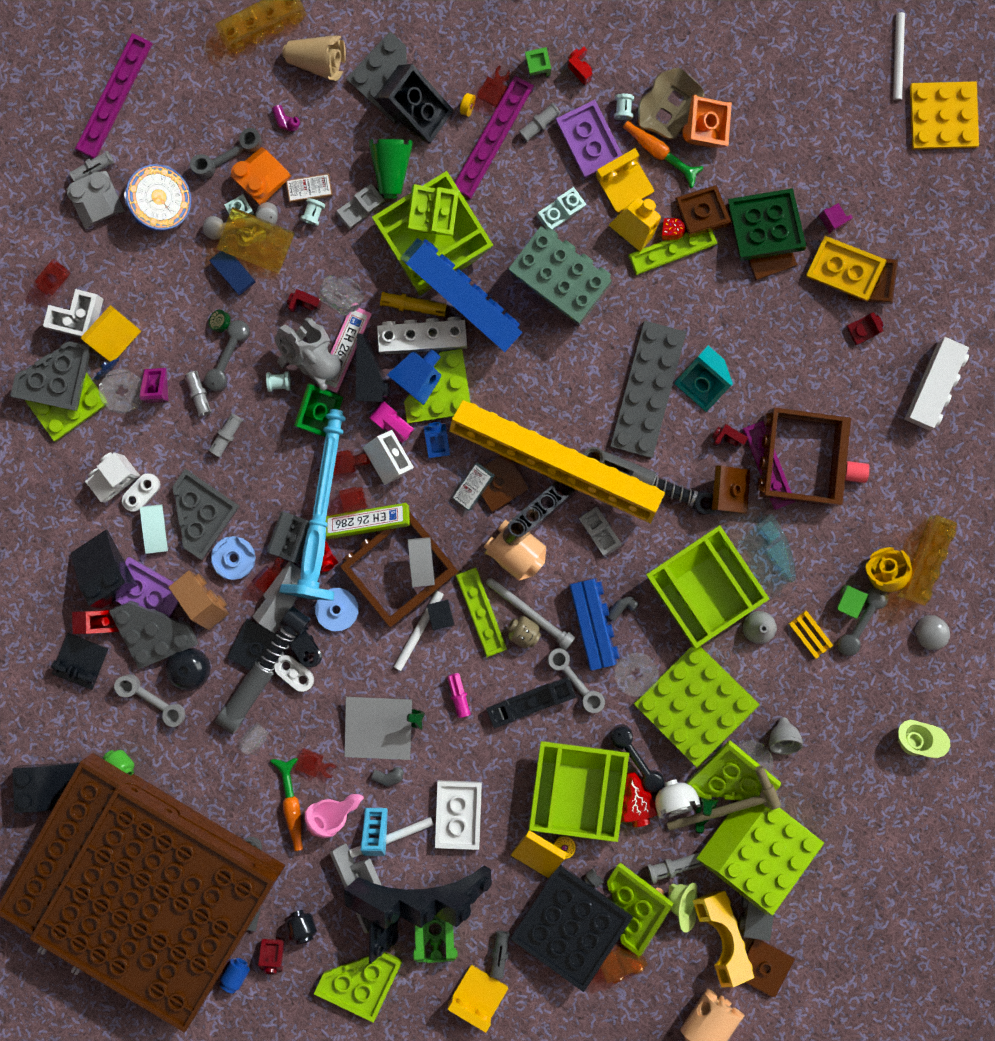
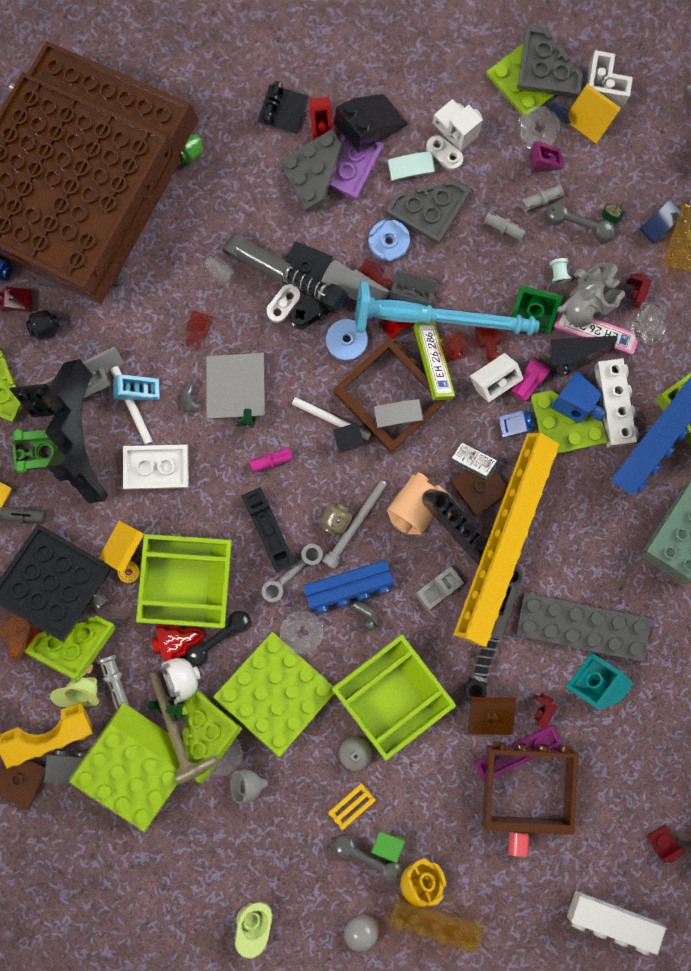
camera: 80 degrees right, 5 degrees down
black slope [12,762,80,813] -> none
clear red brick [34,258,71,295] -> none
light grey piece [114,674,185,727] -> none
black cylinder [166,648,211,691] -> none
medium nougat brick [168,571,229,630] -> none
orange piece [270,758,303,851] -> none
bright pink piece [305,794,364,839] -> none
yellow pin [380,292,447,317] -> none
lime tile [456,568,507,657] -> none
clear light blue slope [755,514,796,582] -> none

